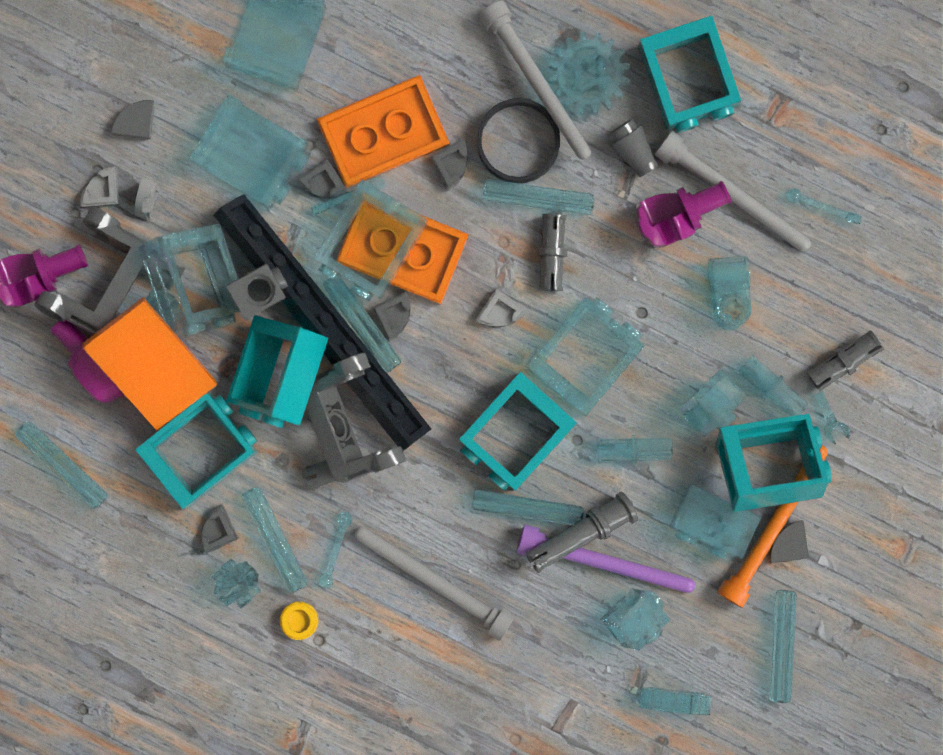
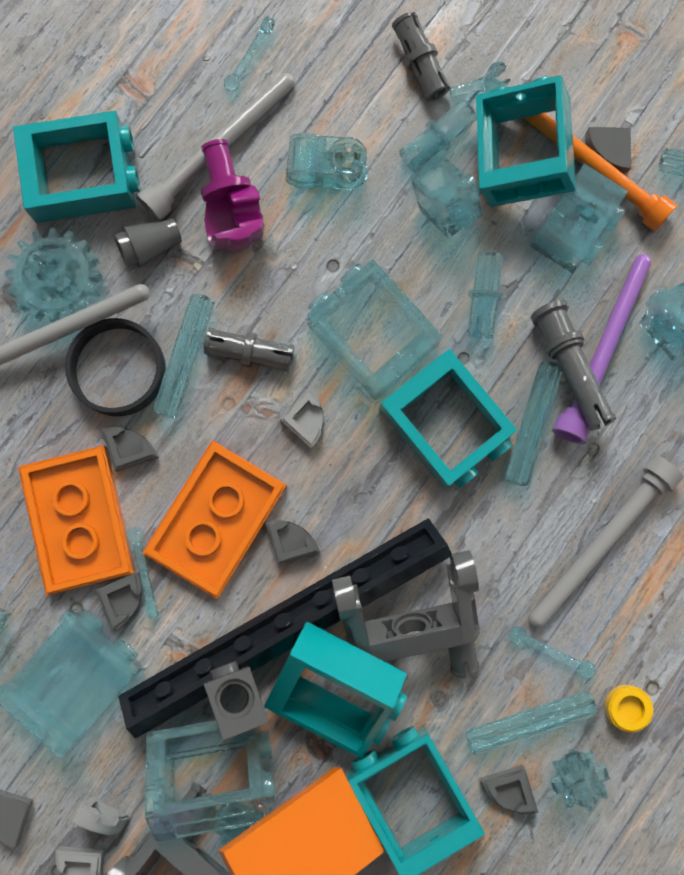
camera: 90 degrees left, 5 degrees down
clear light blue window [314,180,428,302] -> none
clear light blue axle [323,274,401,373] -> none

